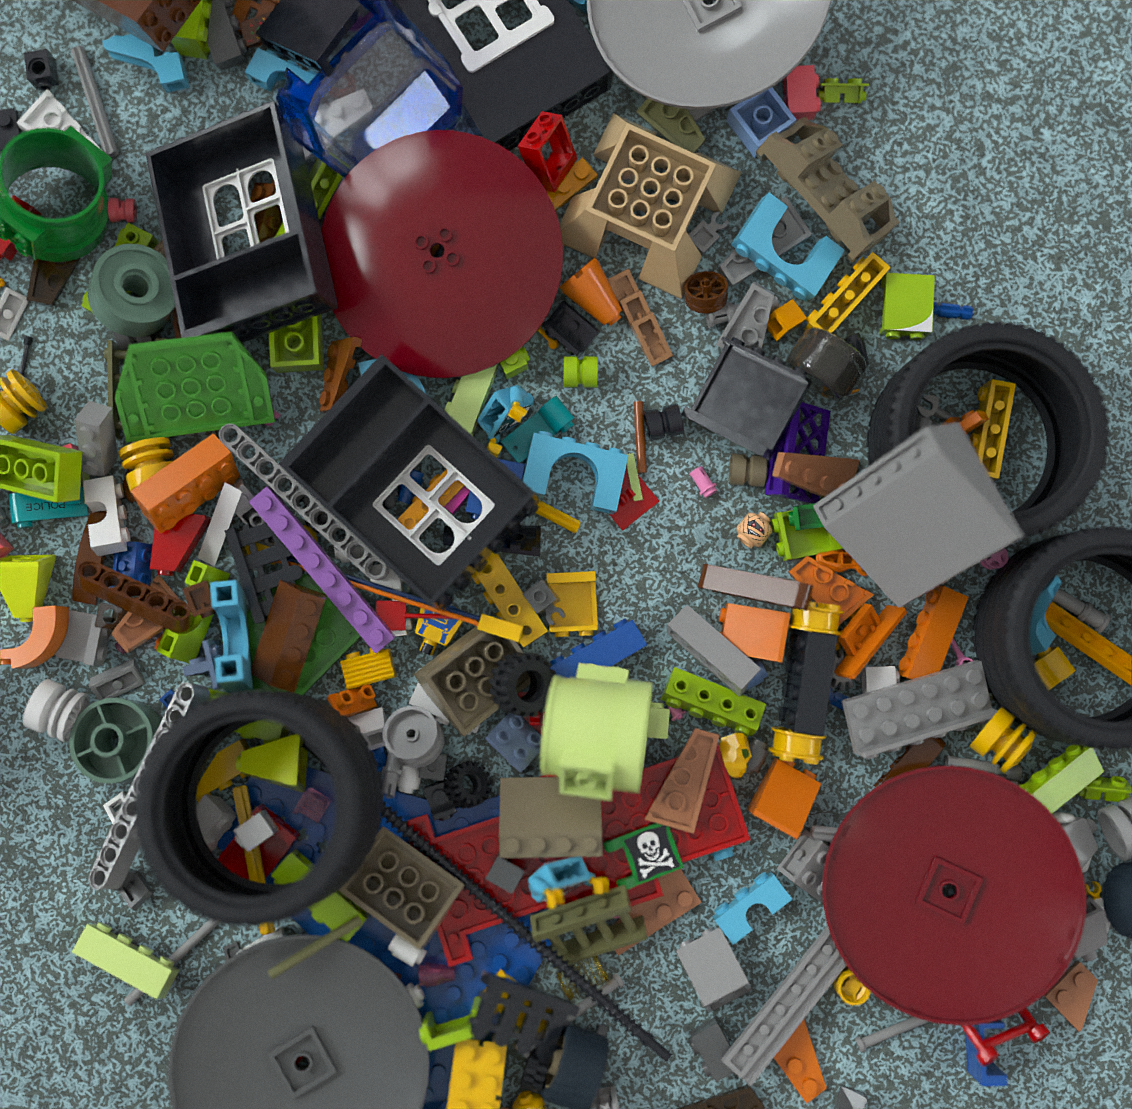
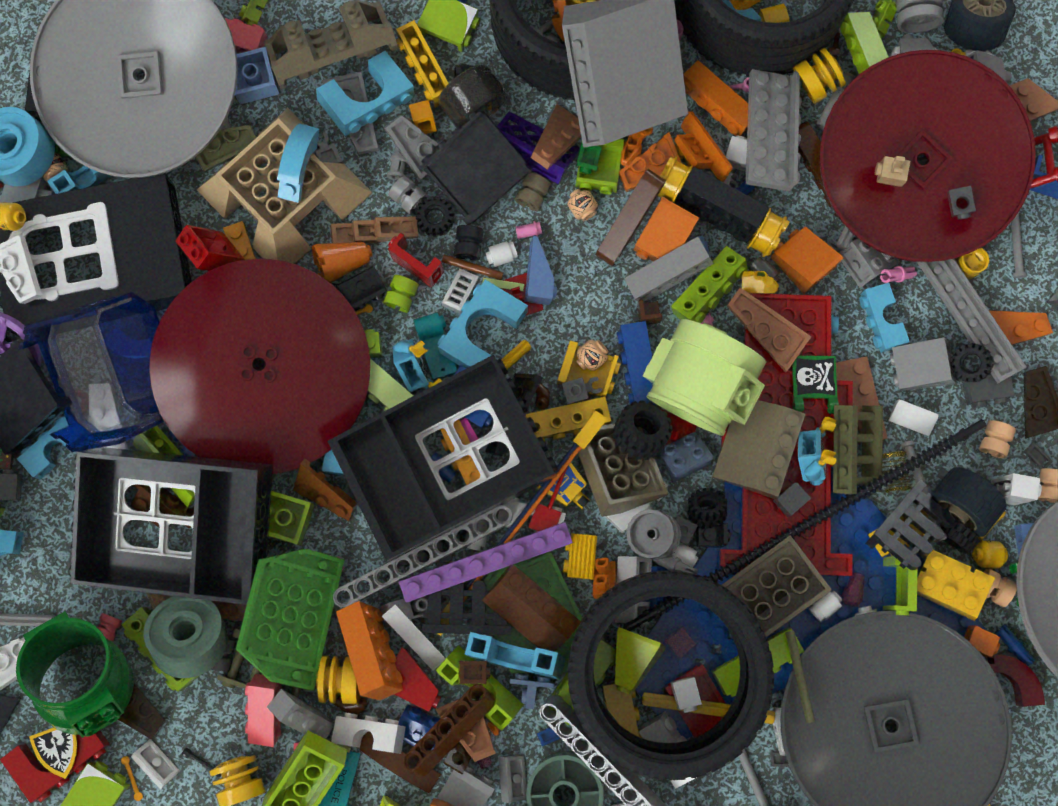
camera: 70 degrees left, 5 degrees down
reddish brown wheel [684,271,728,314] -> none
none -> coral brick [245,674,281,747]
none -> medium azure arch [277,123,319,203]
none -> light grey wheel [388,176,428,215]
none -> red panel [388,233,444,288]
none -> black tyre [416,196,454,237]
none -> white slope [442,269,479,314]
none -> white brick [485,241,518,267]
none -> medium blue slope [524,236,557,305]
none -> reddish brown arm [535,383,550,409]
none -> light nougat head [577,340,608,371]
none -> reddish brown panel [637,299,663,325]
none -> reddish brown hand [827,32,840,59]
none -> tan brick [875,156,910,187]
none -> bright pink axle [880,266,917,283]
none -> white slope [888,399,939,436]
none -> dark grey brick [947,186,976,220]
none -> black tyre [951,343,994,382]
none -> light nougat wheel [979,420,1016,459]

